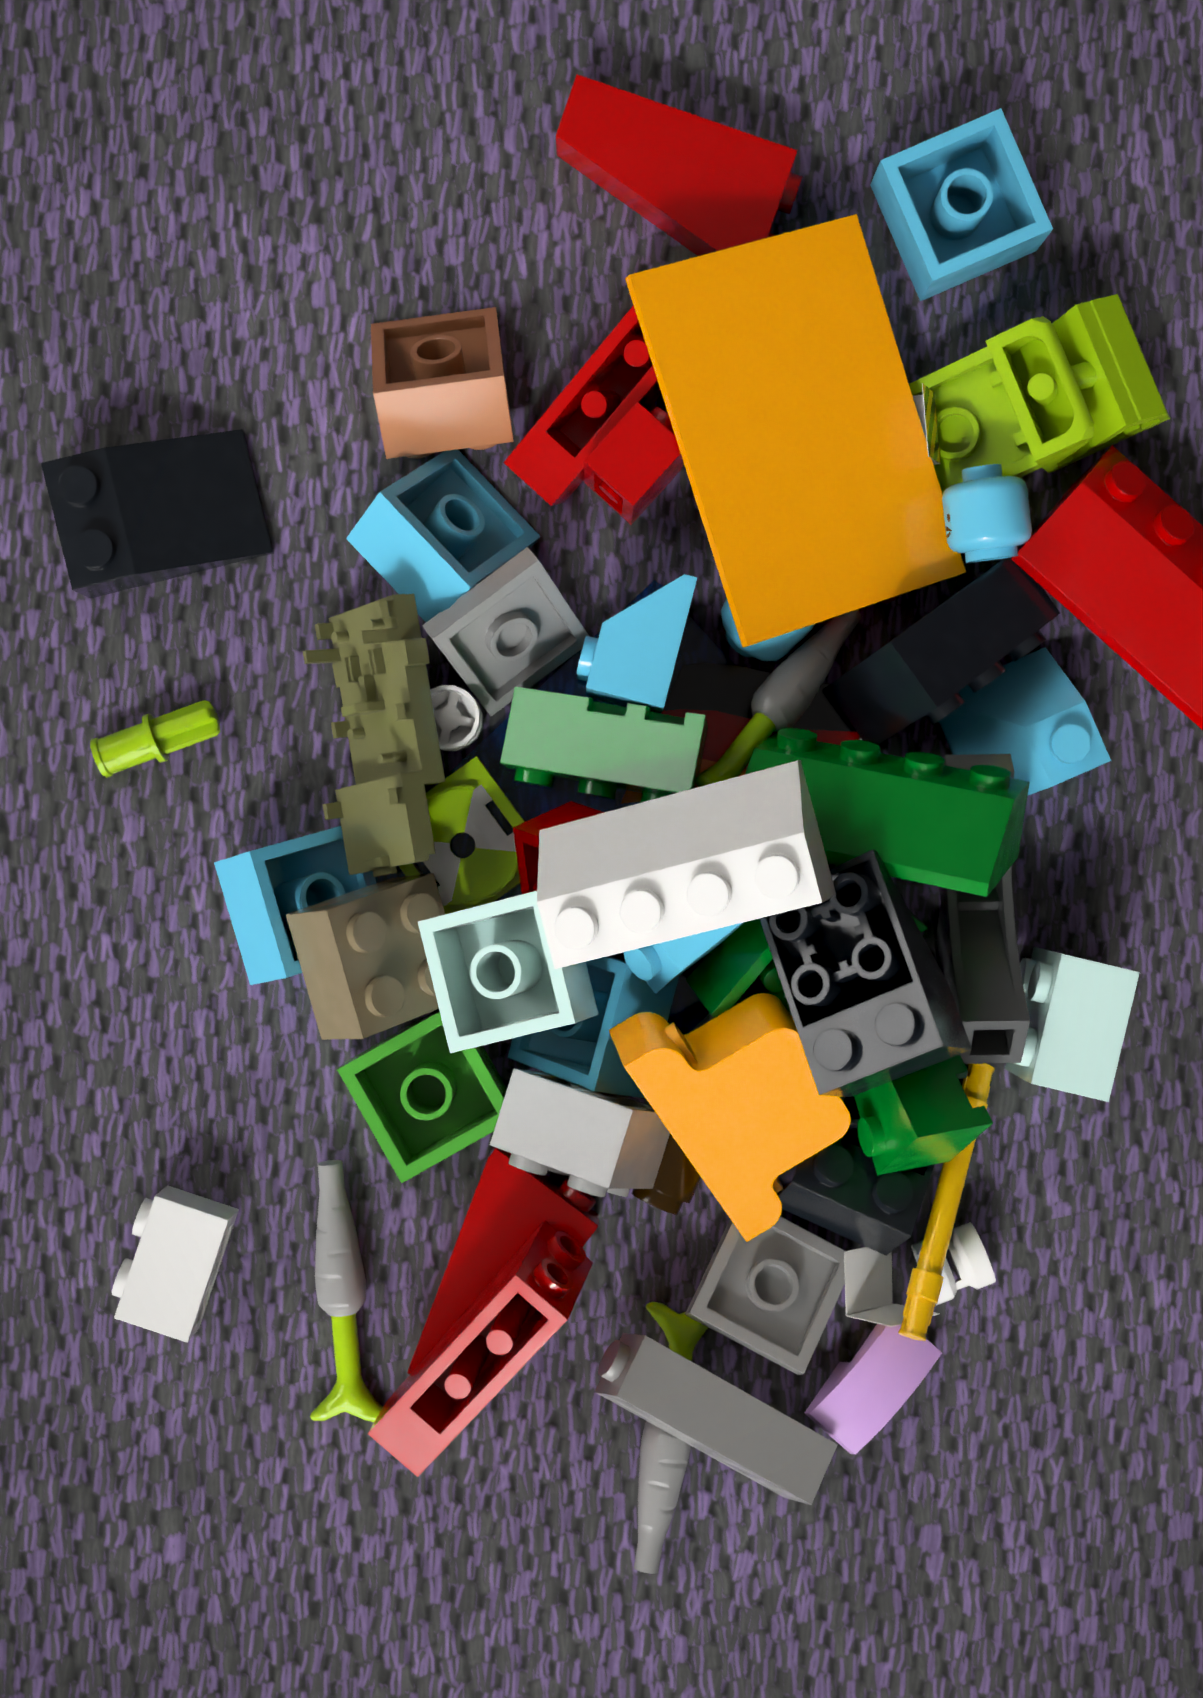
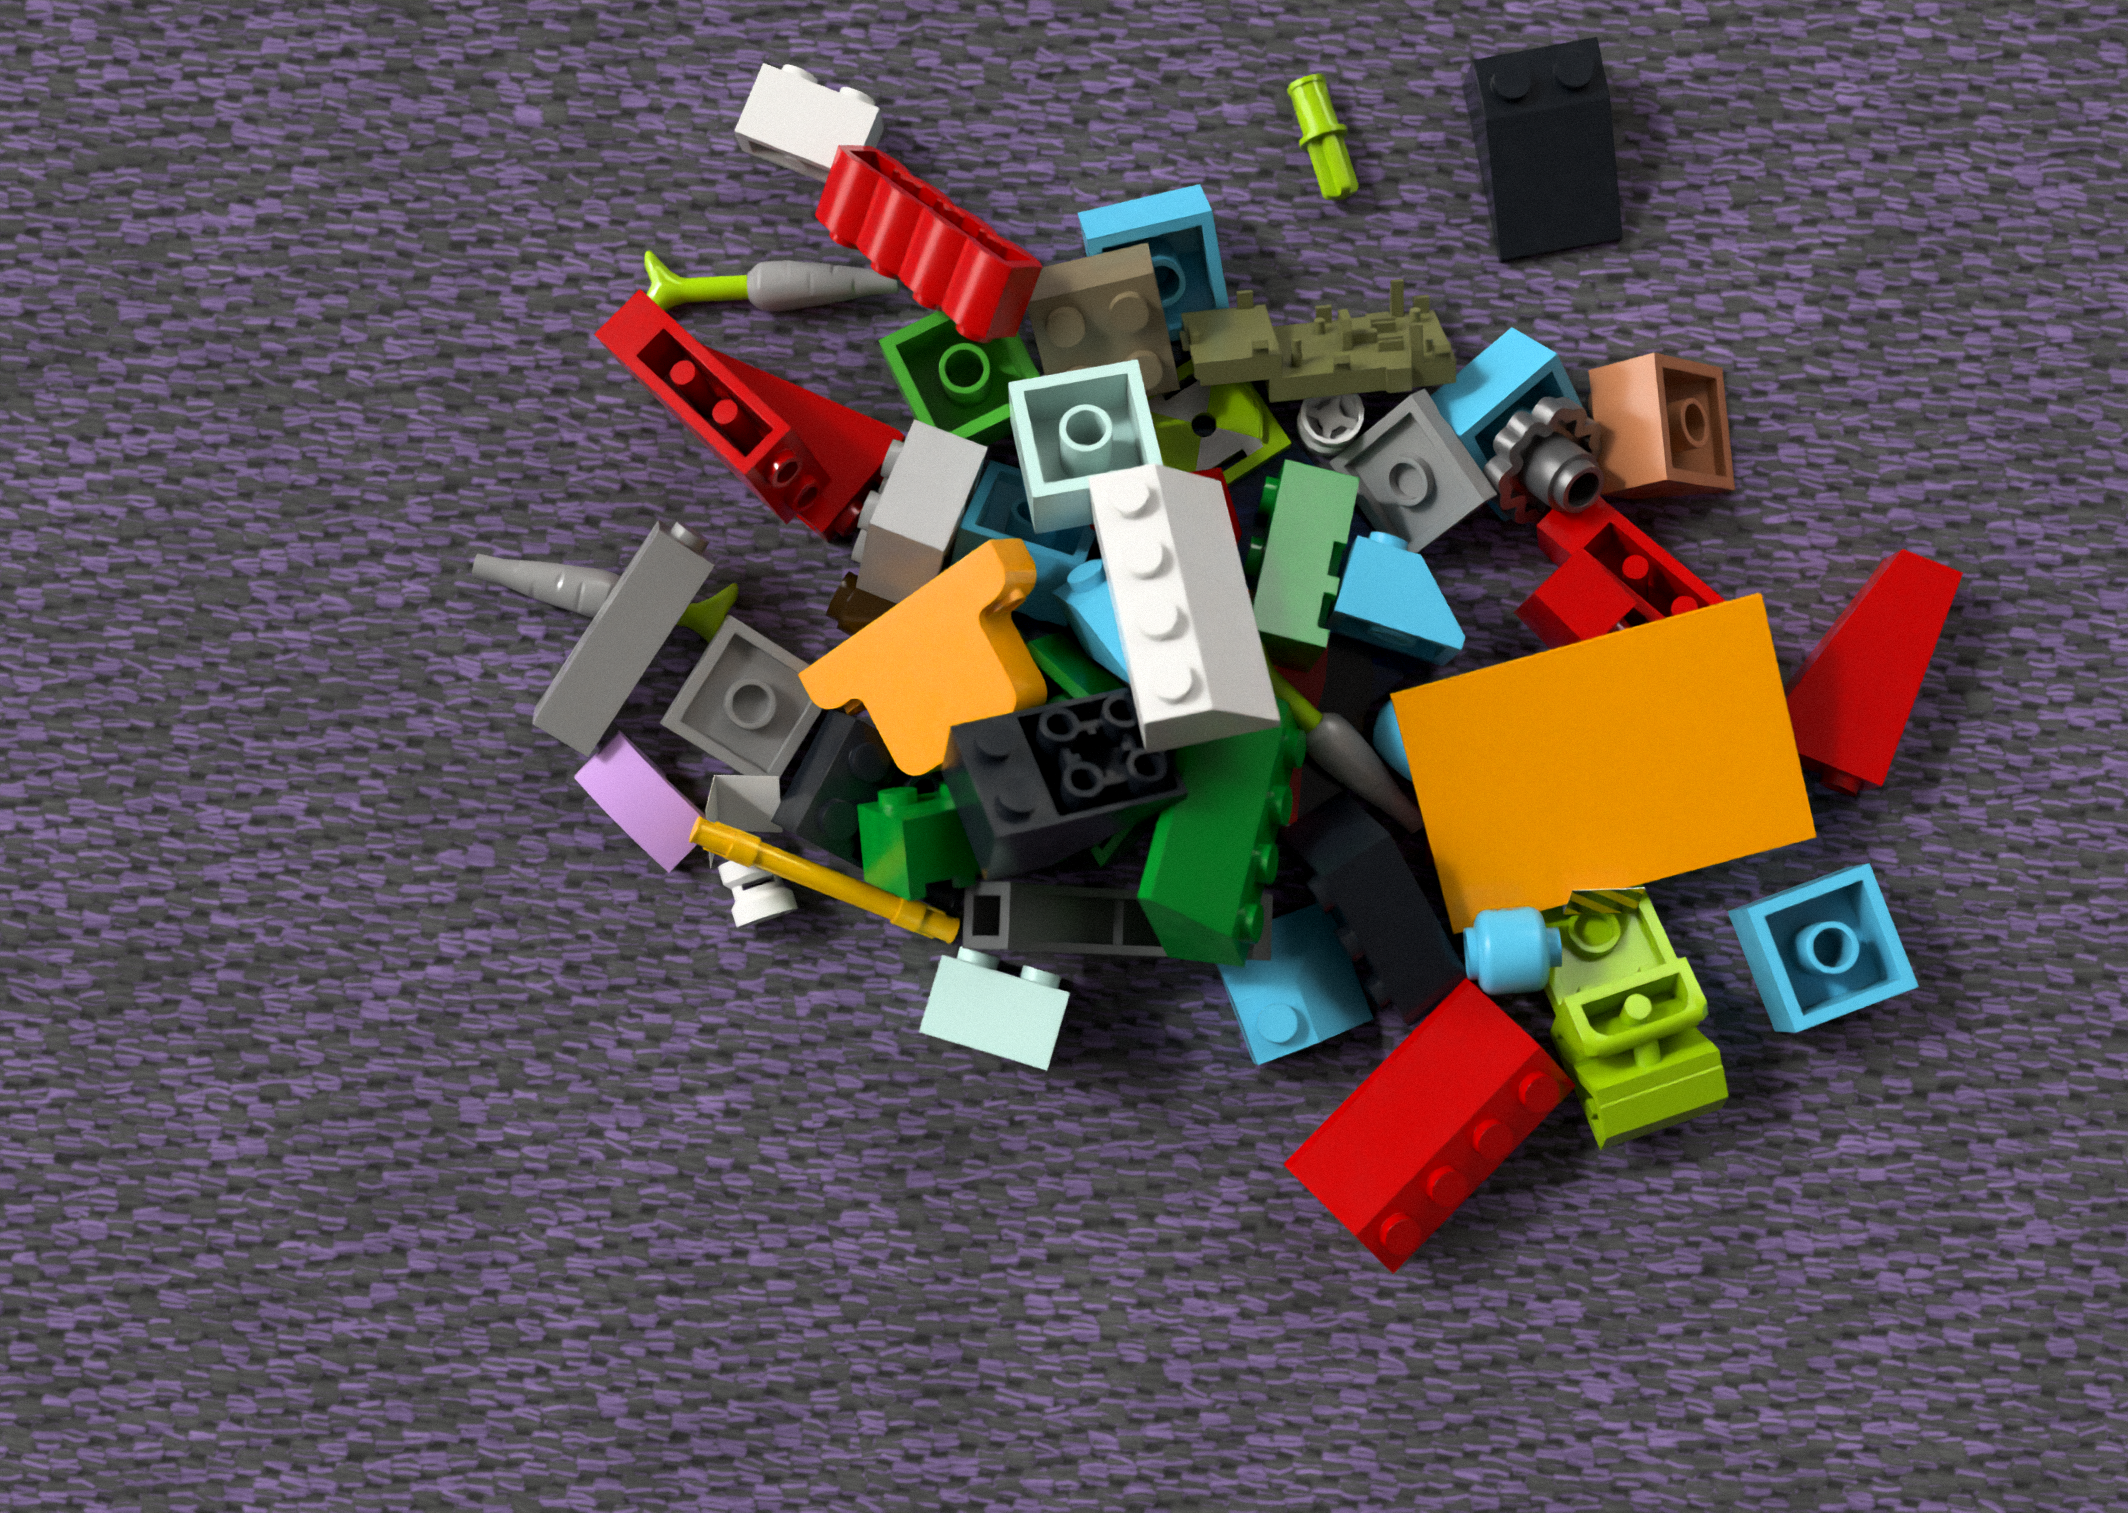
camera: 95 degrees right, 5 degrees down
none -> red brick [815,145,1043,343]
none -> flat silver plant [1483,397,1604,524]

